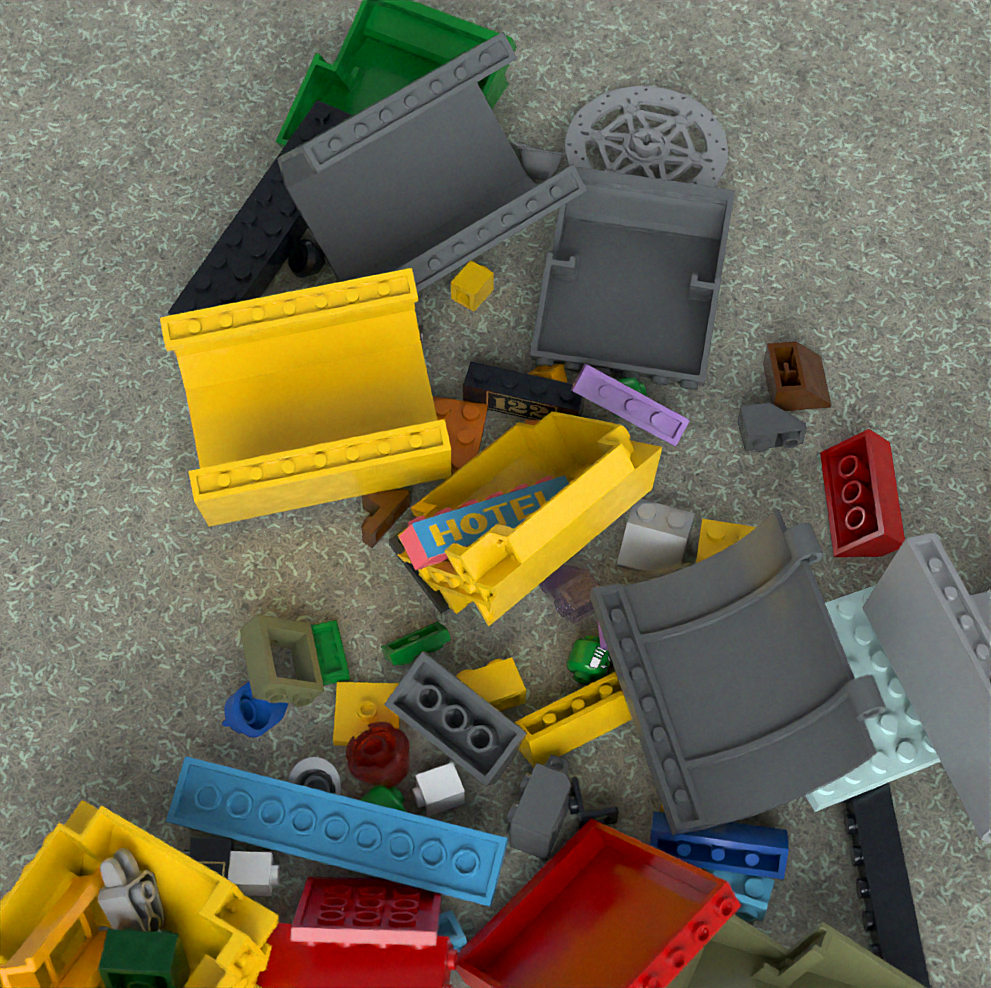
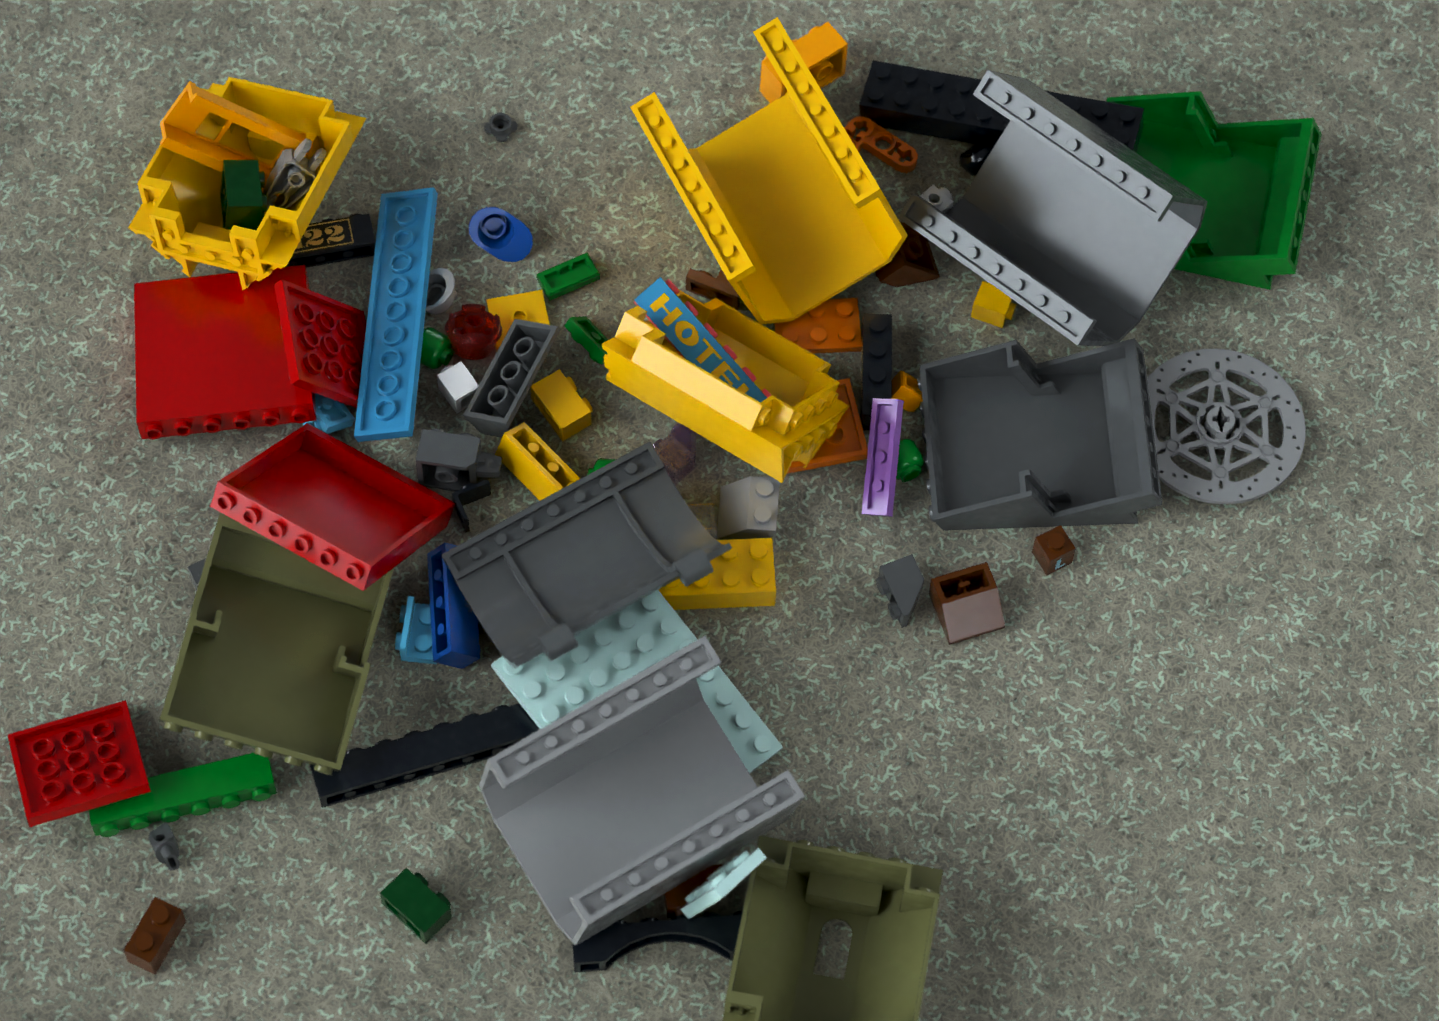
camera: 75 degrees right, 5 degrees up
white brick [228,851,280,896] -> none
olive window [240,614,324,707] -> none
light grey piece [509,141,567,180] -> none
red slope [820,429,905,557] -> none
none -> dark grey plate [484,113,518,142]
none -> light orange brick [760,22,848,103]
none -> reddish brown brick [1032,525,1076,575]

